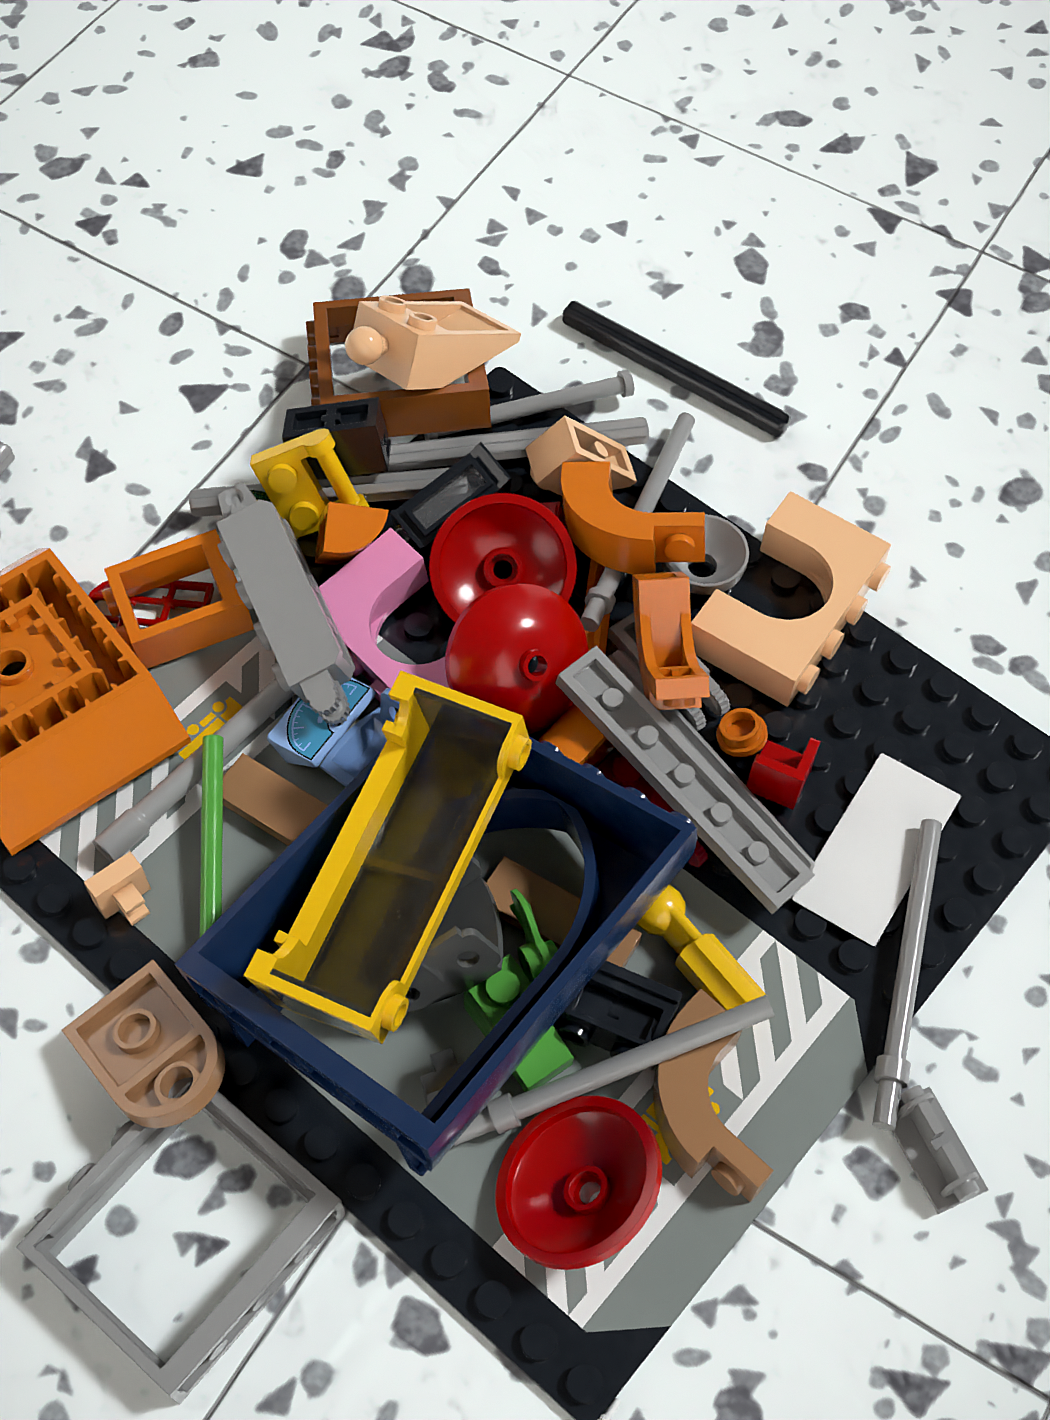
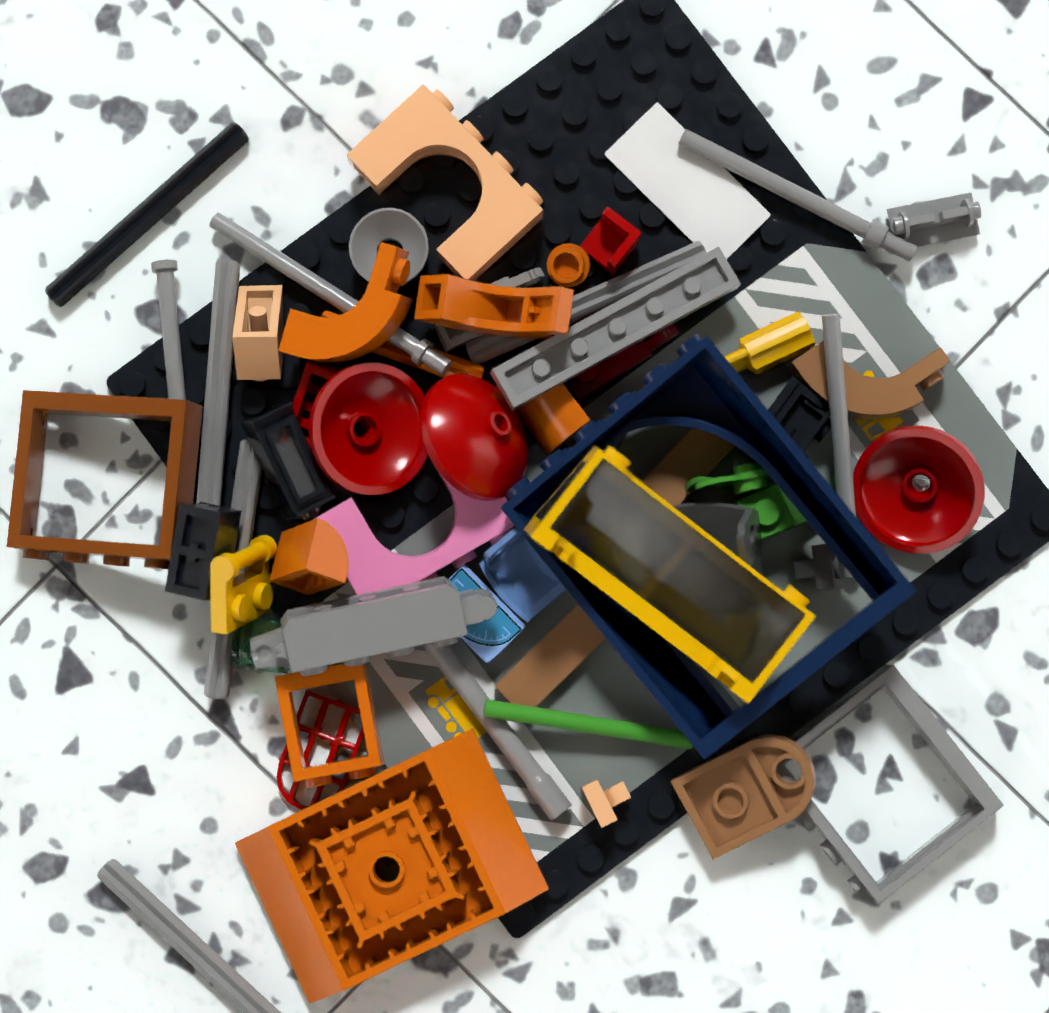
camera: 75 degrees left, 25 degrees up
light nougat slope [345,295,521,390] -> none

